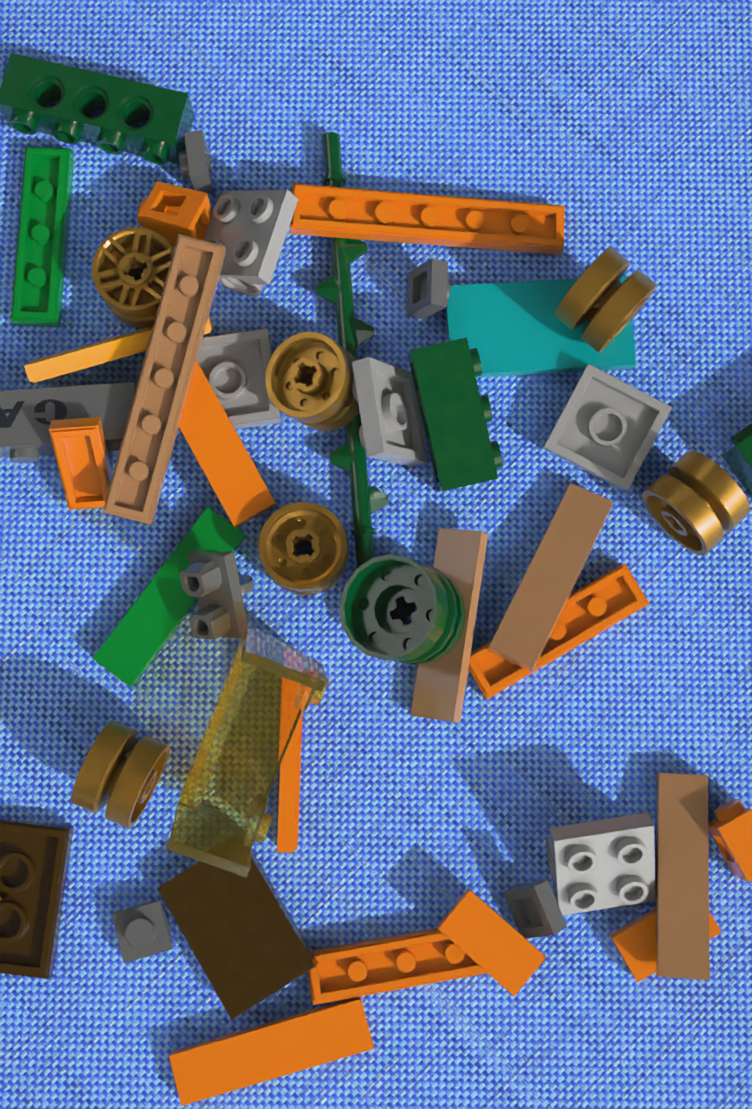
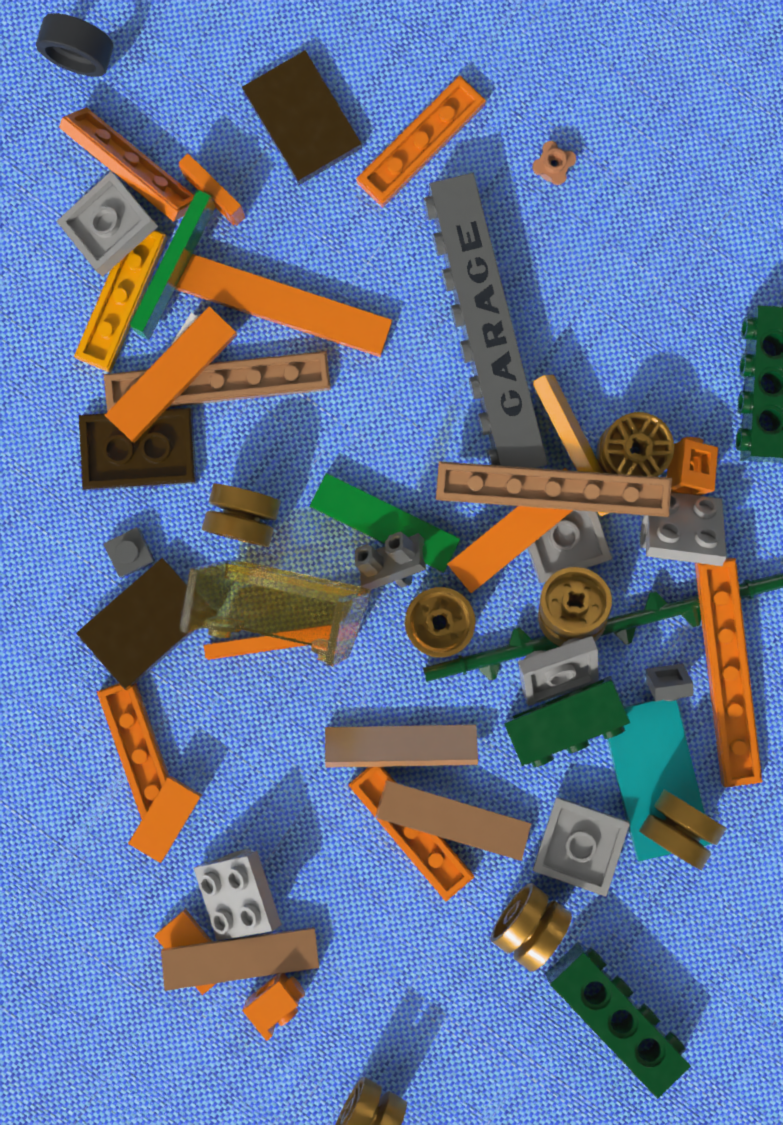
camera: 75 degrees right, 5 degrees up
green tile [11,146,74,327] -> none
orange tile [49,417,113,510] -> none
orange tile [169,997,374,1106] -> none
dark grey plate [179,130,214,194] -> none
dark green wheel [339,554,466,665] -> none
dark grey plate [503,879,567,938] -> none

